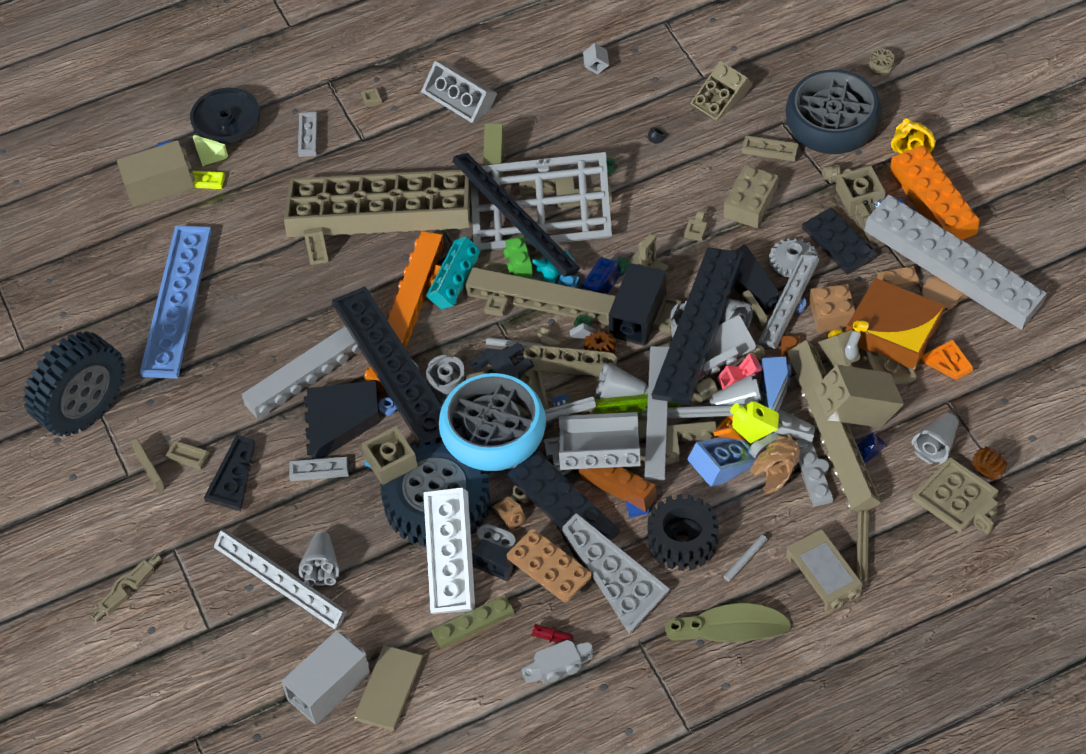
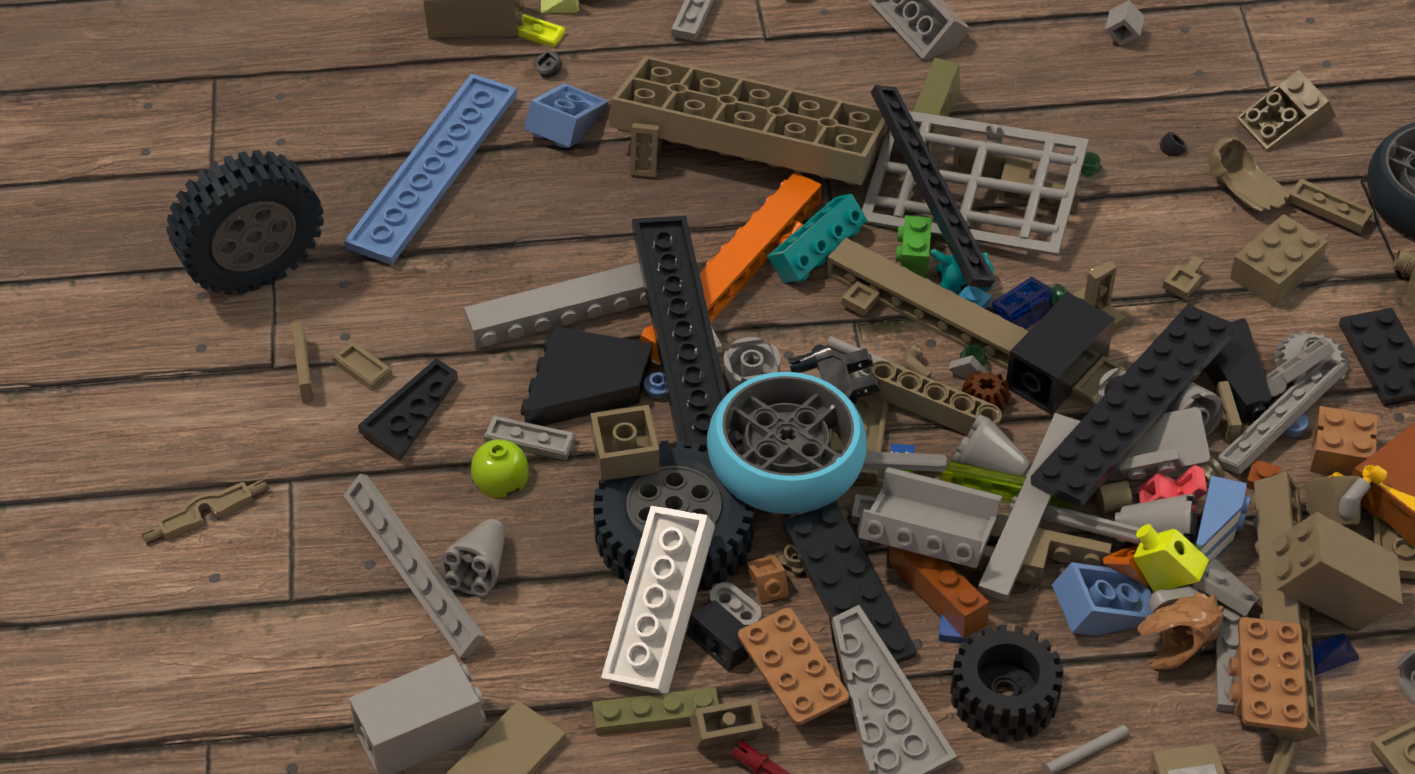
camera: 15 degrees right, 5 degrees down
none -> lime cylinder [470,439,529,498]
none -> medium blue slope [524,83,609,148]
none -> black tile [536,51,562,77]
none -> dark tan brick [689,698,763,749]
none -> dark tan hair [1209,136,1290,211]
none -> medium nougat bracket [1228,617,1307,732]
none -> light grey hinge [1265,337,1335,397]

